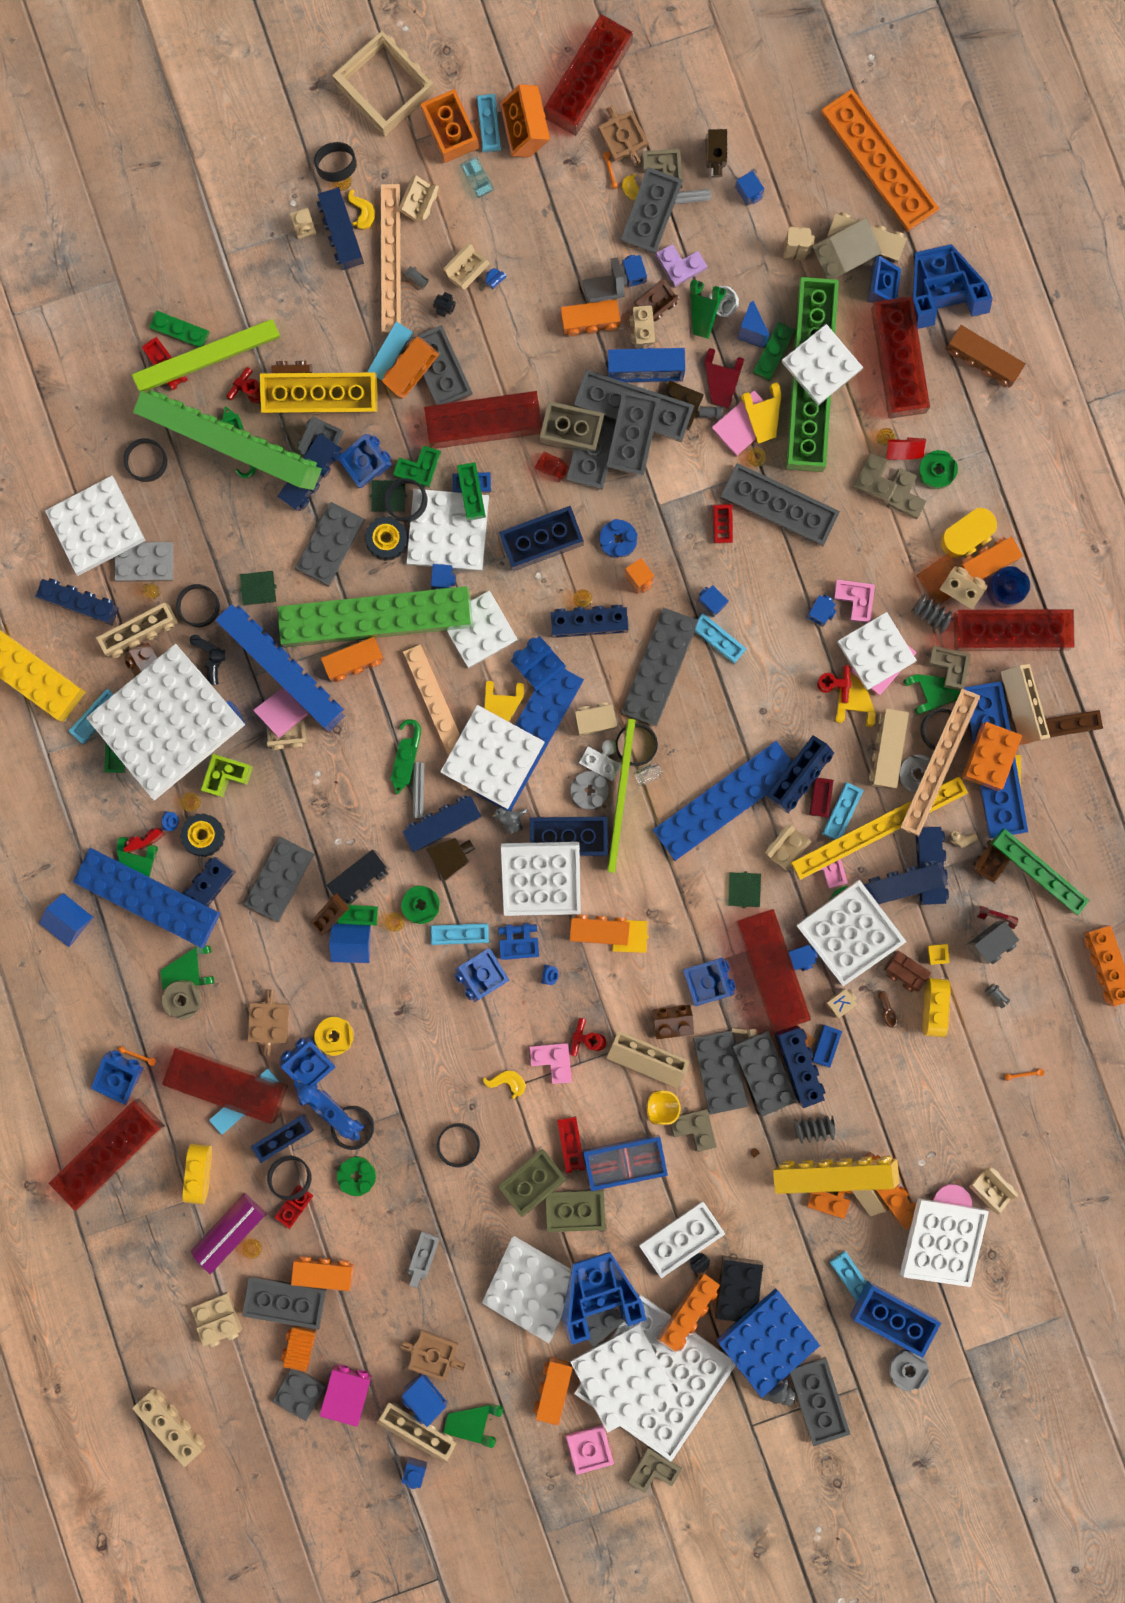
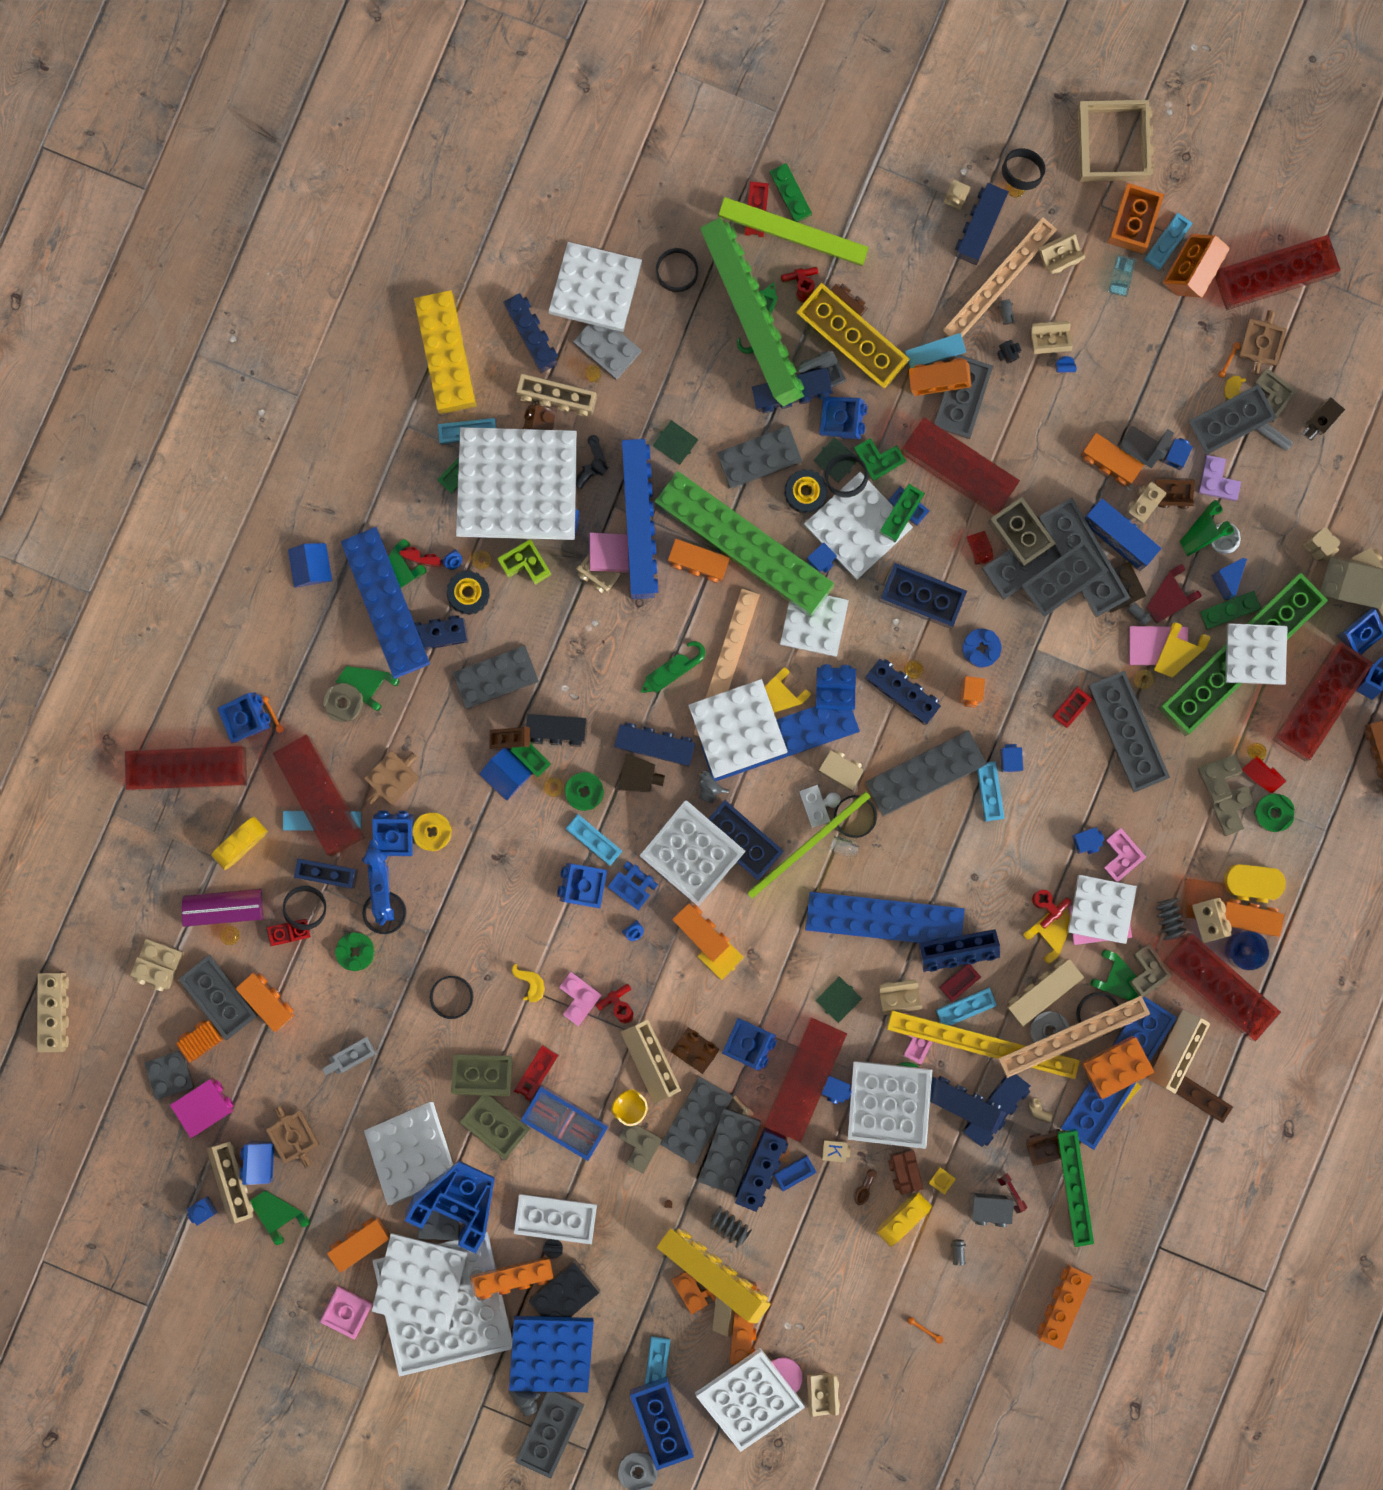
camera: 40 degrees right, 0 degrees up
black tyre [176,584,220,627] -> none
yellow piece [348,189,375,230] -> none
light grey axle [413,762,424,819] -> none
light grey plate [570,771,609,810] -> none
dark tan plate [628,1447,682,1493] -> none
blue brick [735,170,765,206] -> none

